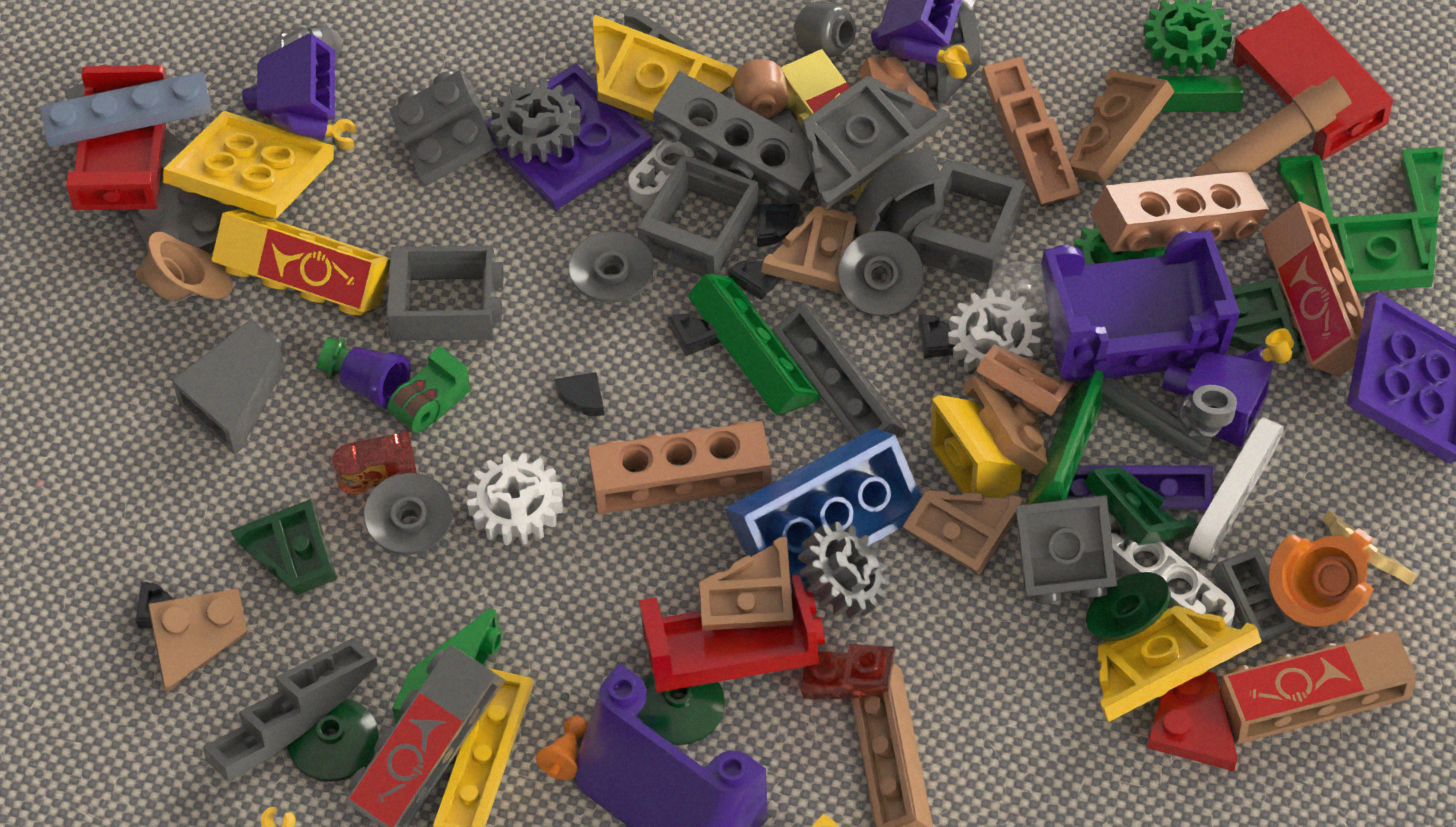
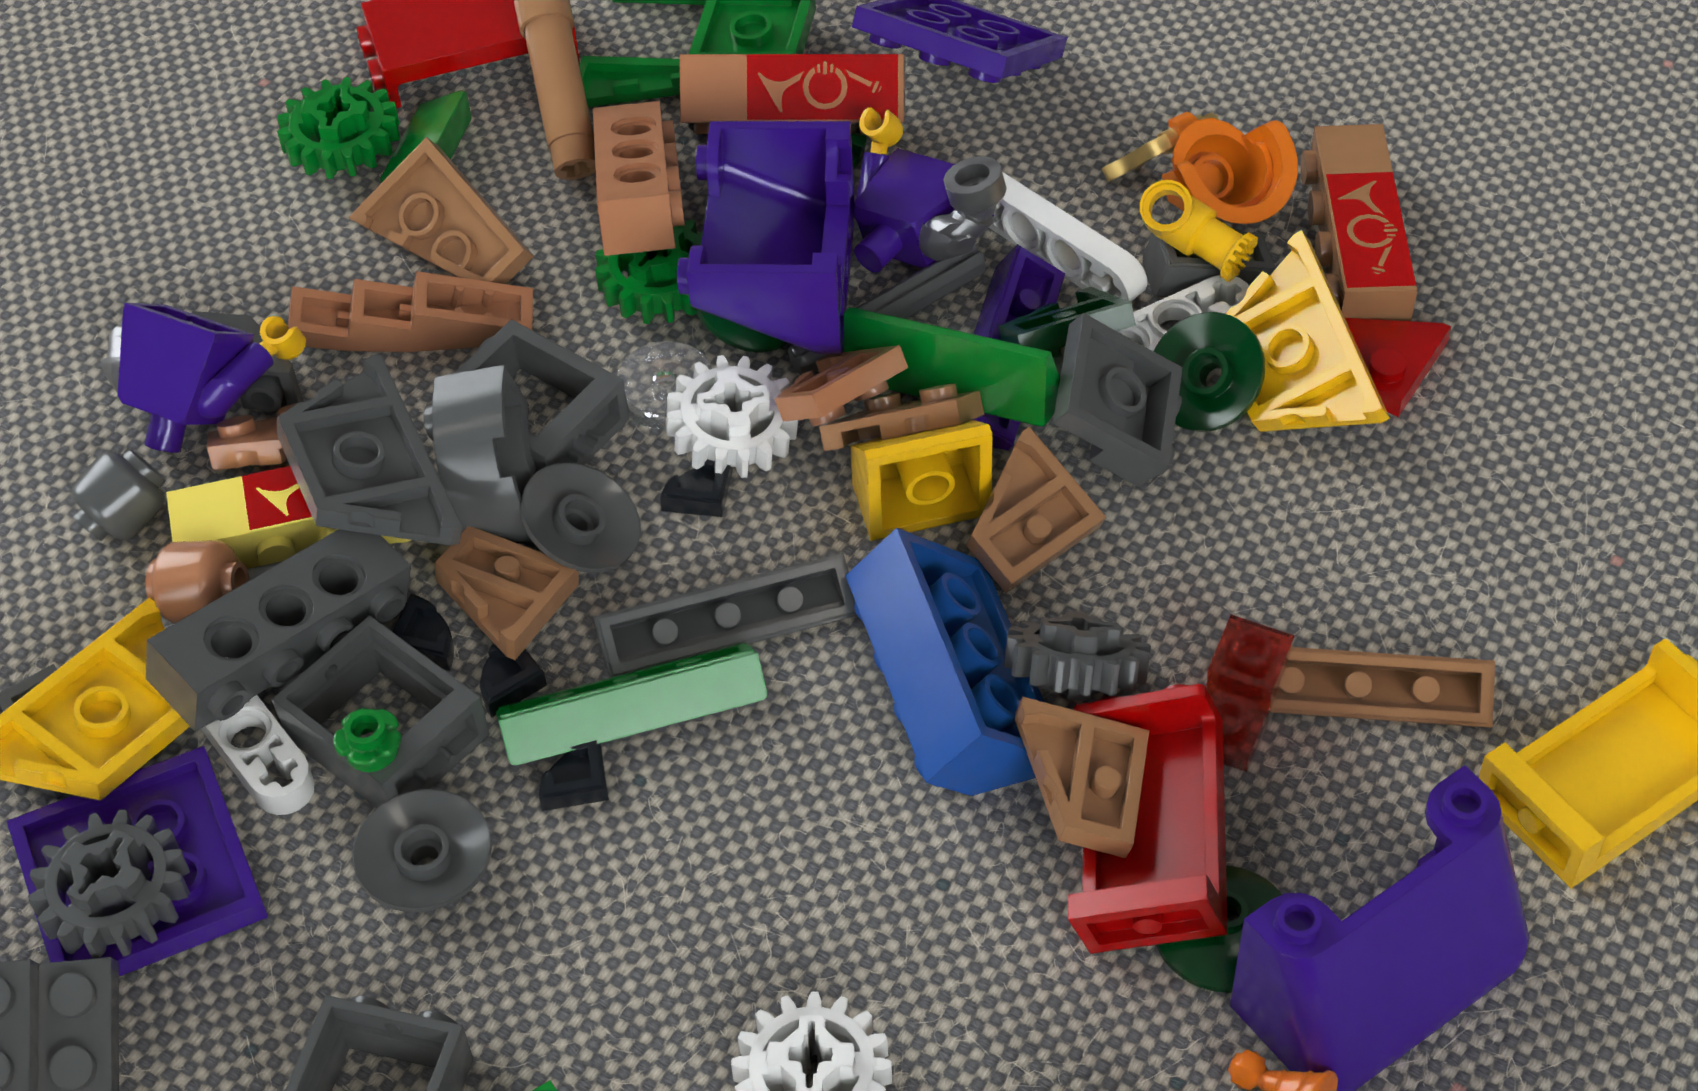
camera: 75 degrees left, 5 degrees down
black tile [554,372,604,416] -> none
nougat brick [588,421,772,514] -> none
none -> green plate [333,708,402,772]
none -> yellow connector [1139,180,1258,282]

